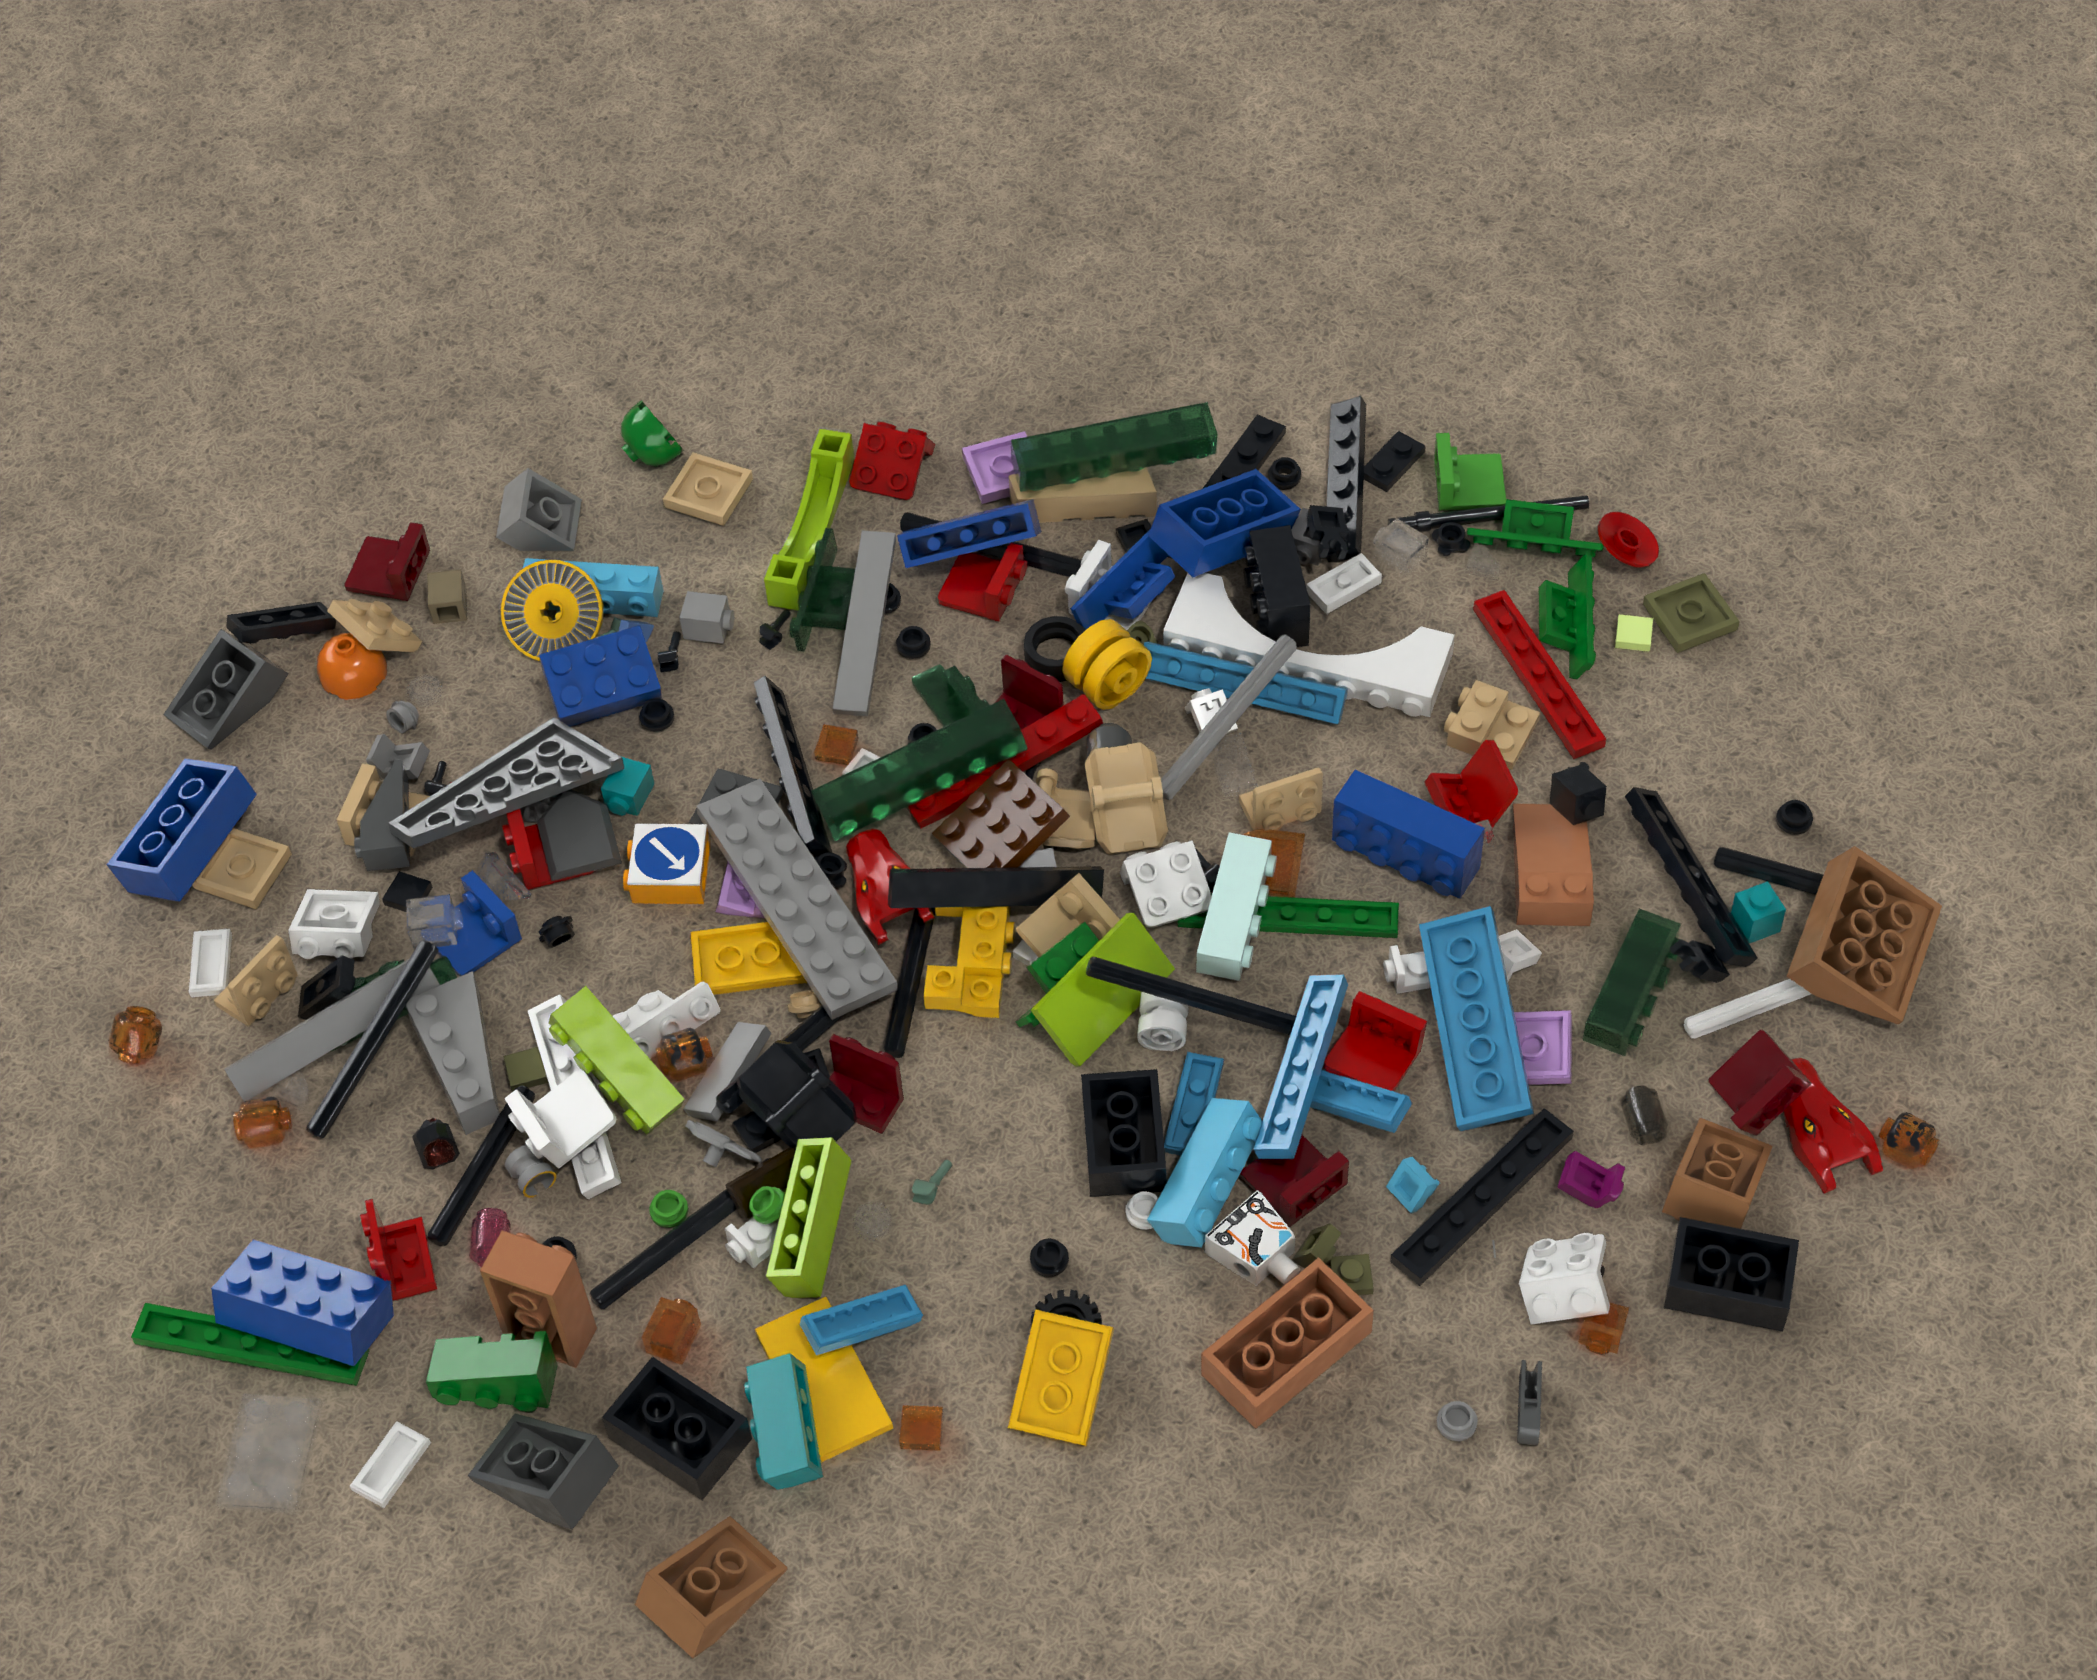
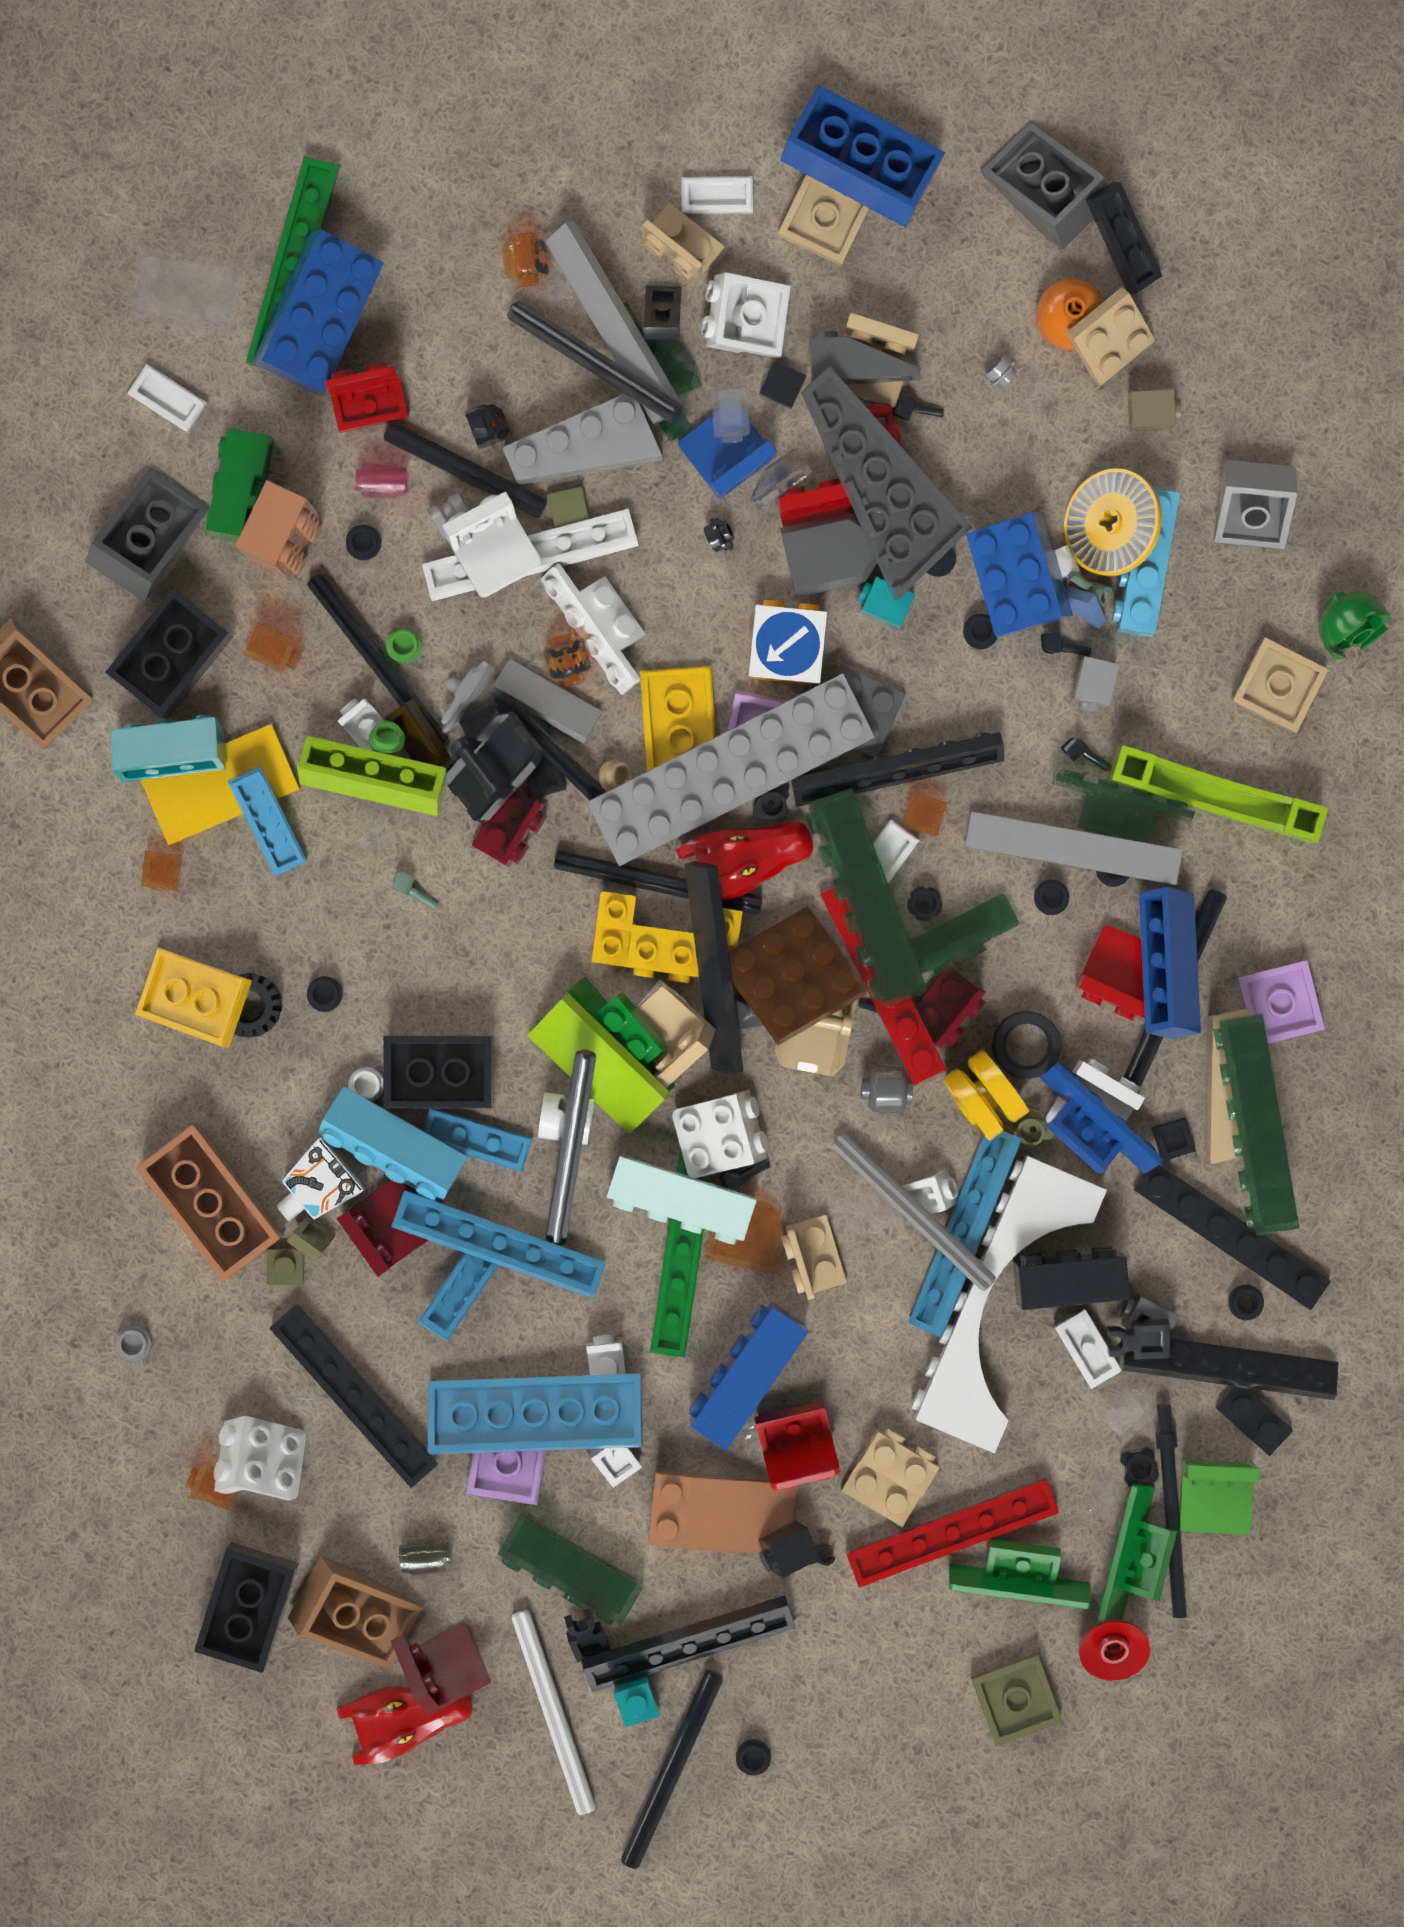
camera: 90 degrees right, 35 degrees up
clear orange head [108,1006,162,1064] -> none
dark red bracket [344,522,430,601] -> none
light grey bracket [366,734,430,780] -> none
lime brick [548,986,685,1135] -> none
red bracket [849,421,935,500] -> none
tan shield [1085,742,1168,855] -> none
blue brick [1149,469,1301,577] -> none
red bracket [1324,991,1427,1091] -> none
medium azure tile [1386,1157,1440,1213] -> none
dark grey piece [1517,1360,1542,1445] -> none
magenta bracket [1557,1151,1625,1209] -> none
yellowish green tile [1615,614,1653,652] -> none
medium nougat slope [1786,846,1942,1024] -> none
clear orange head [1878,1112,1940,1169] -> none

